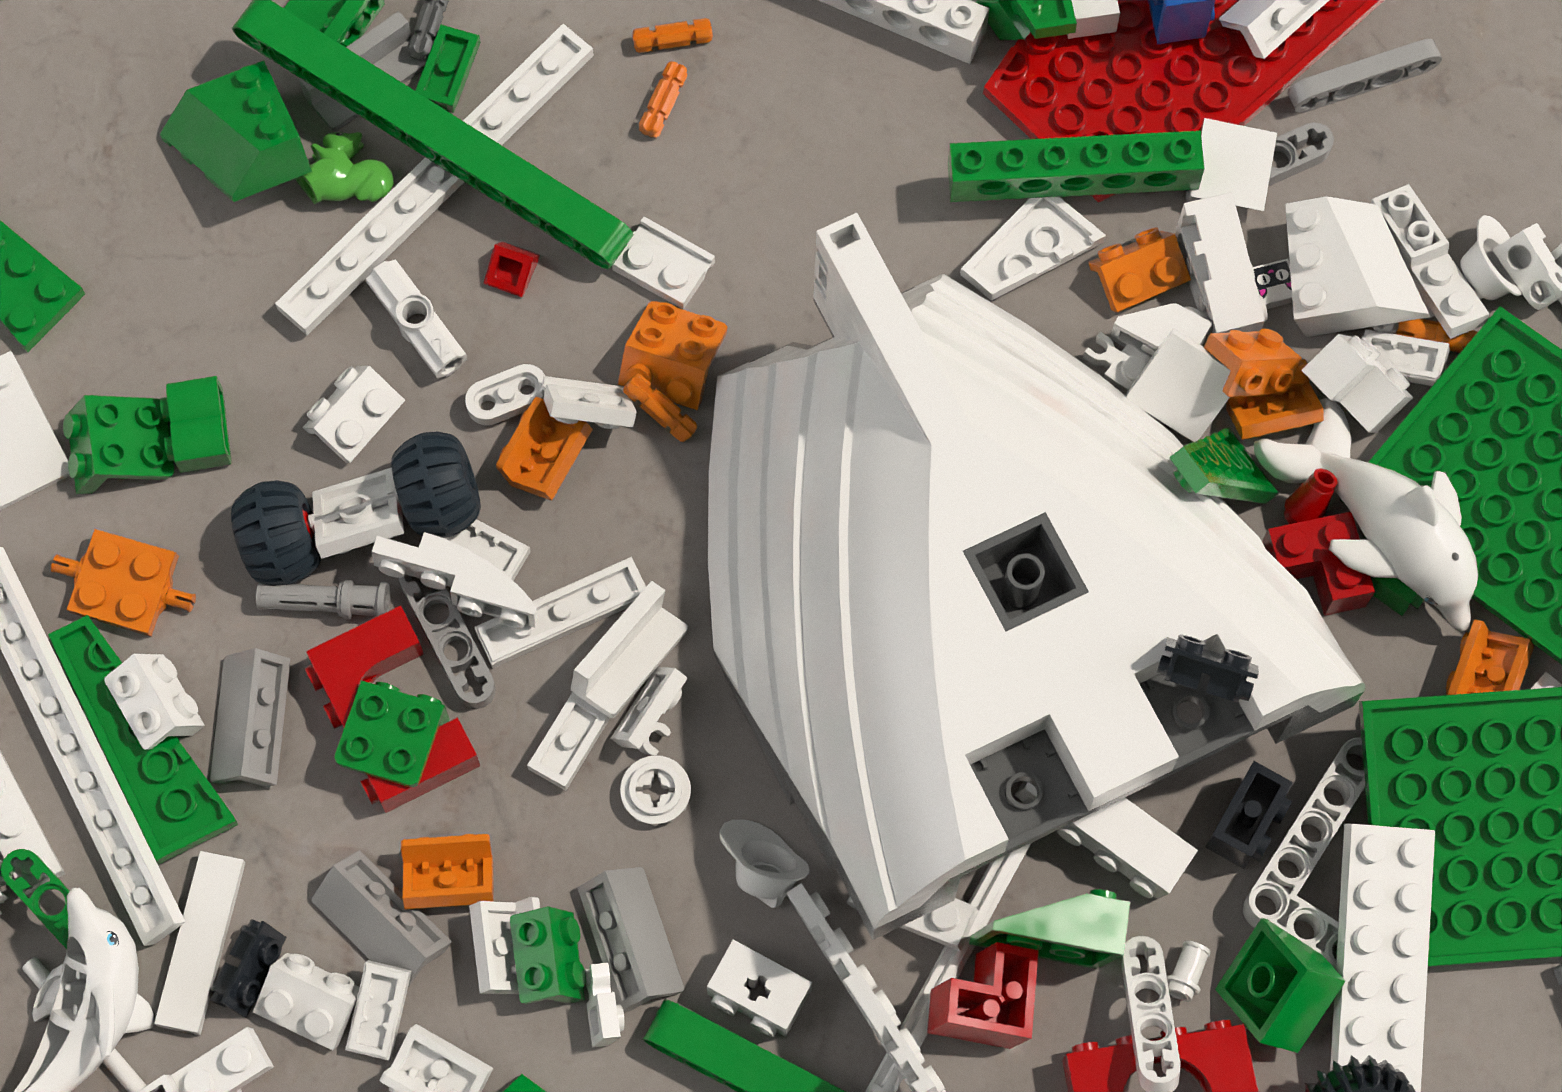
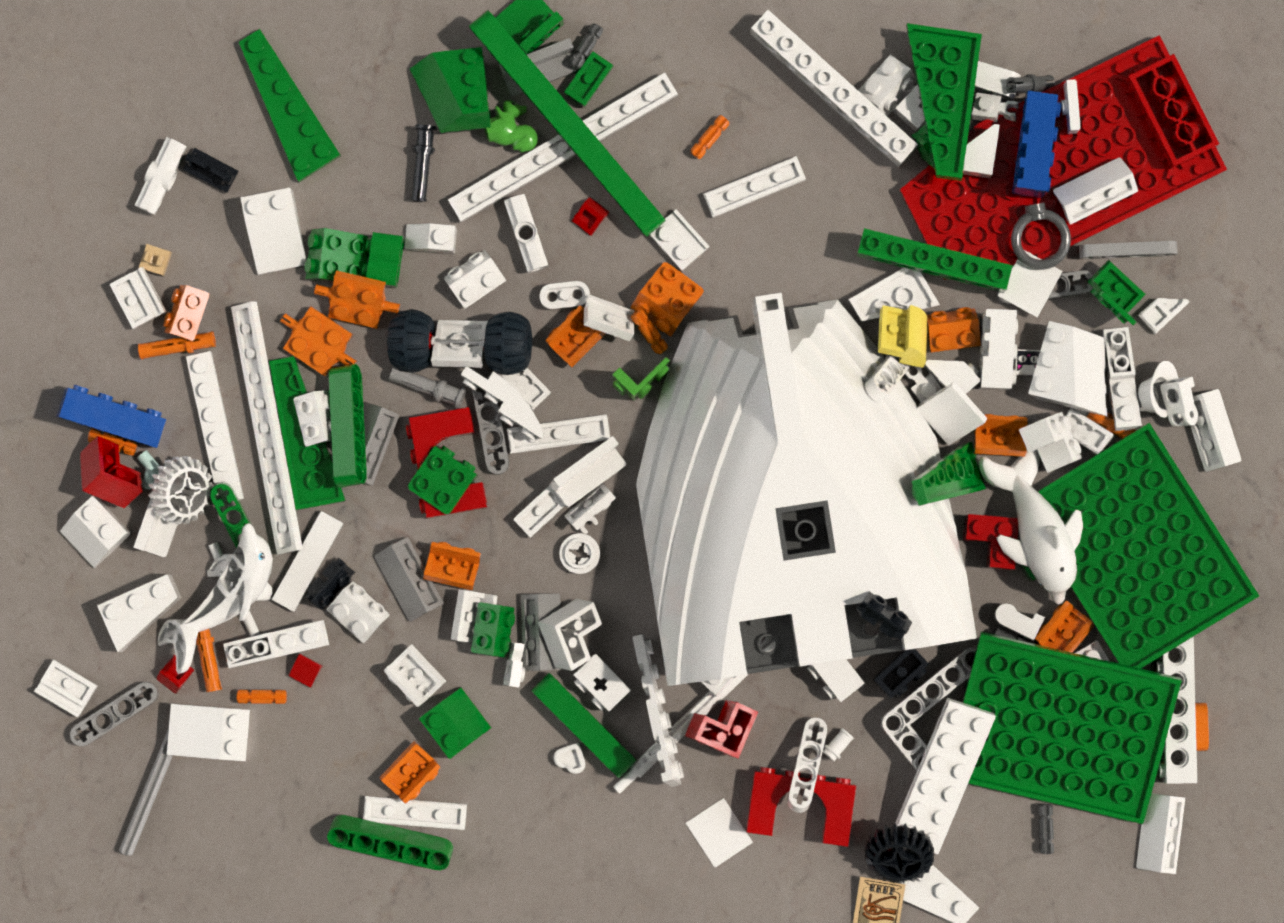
camera: 20 degrees right, 15 degrees up
white plate [345,960,412,1060] -> none
orange axle [632,18,713,53] -> none
white piece [719,820,810,908] -> none
slope [969,889,1130,969] -> none
orange bracket [1204,329,1302,397] -> none
green slope [1215,918,1345,1053] -> none
red cone [1284,468,1337,524] -> none
none -> orange plate [314,271,400,329]
none -> green beam [329,364,367,488]
none -> white slope [404,223,457,254]
none -> black pin [410,124,437,202]
none -> white brick [538,599,602,671]
none -> bright green bracket [612,357,670,401]
none -> white tile [703,156,806,218]
none -> white beam [865,355,910,402]
none -> light yellow brick [878,305,928,368]
none -> white leg [994,603,1045,641]
none -> dark grey piece [1011,203,1071,270]
none -> green bracket [1087,259,1146,326]
none -> white tile [1138,298,1190,334]

